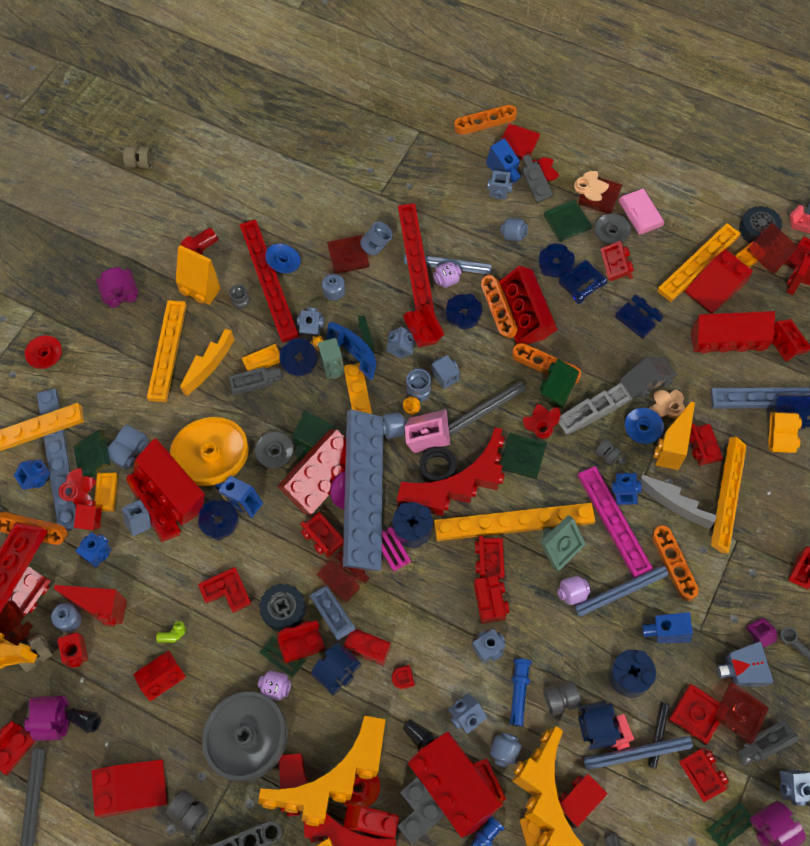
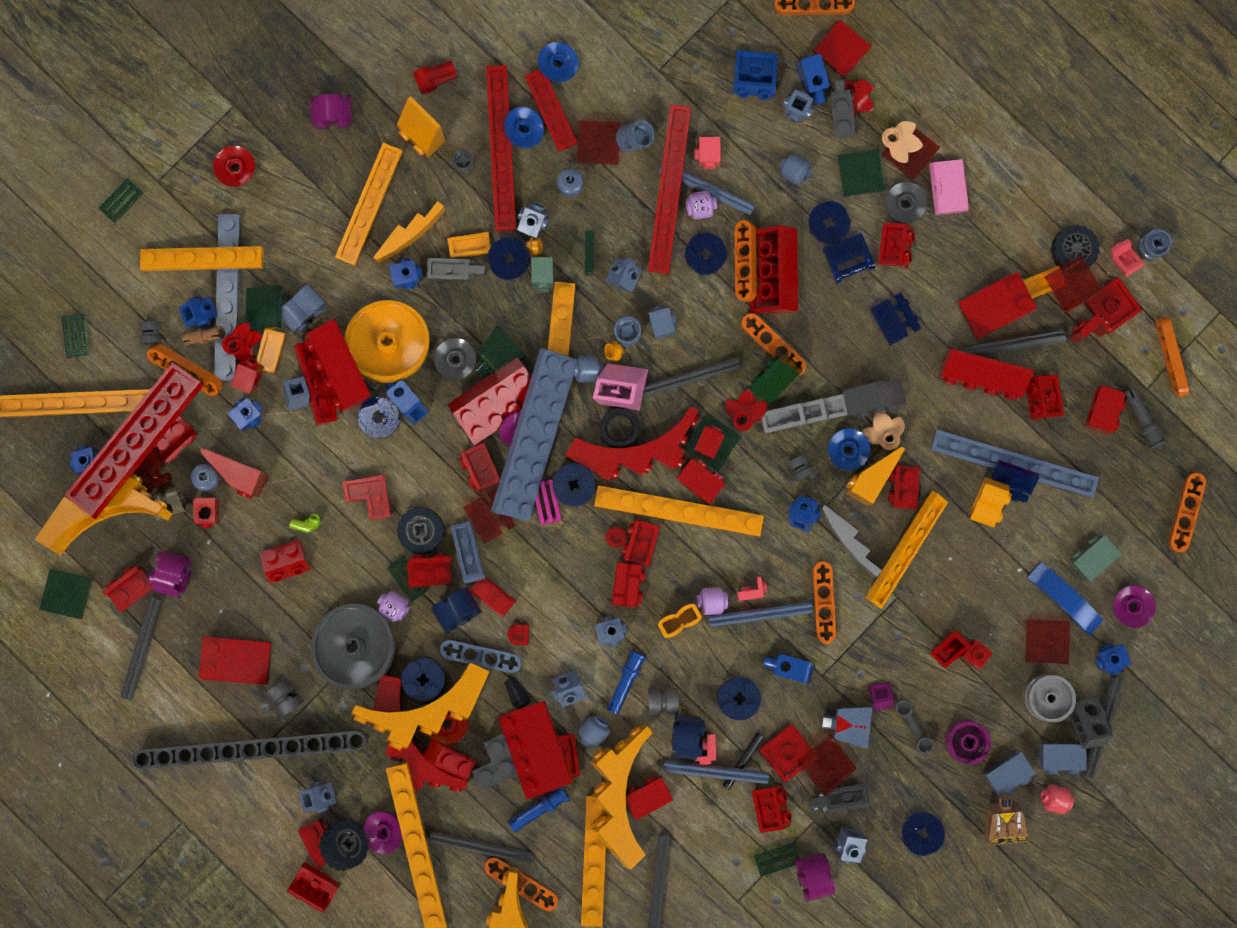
camera: 10 degrees right, 20 degrees up
black cone [67,708,101,733] -> none
blue slope [326,322,376,380] -> none
red bracket [403,304,444,347] -> none
sand green tile [540,515,586,571] -> none
dark pink tile [577,466,653,578] -> none
light orange plate [657,223,741,302] -> none
none -> medium nougat pin [181,326,225,346]
none -> blue brick [389,258,423,290]
none -> dark blue brick [402,658,447,701]
none -> sand blue beam [440,640,522,673]
none -> red plate [524,69,577,153]
none -> blue dish [538,42,579,82]
none -> red tile [606,527,627,548]
none -> light orange brick [657,604,702,638]
none -> red brick [676,458,725,505]
none -> red brick [694,425,725,460]
none -> coral brick [695,137,721,170]
none -> blue plate [733,50,778,100]
none -> coral bracket [736,576,767,601]
none -> dark grey axle [962,330,1066,356]

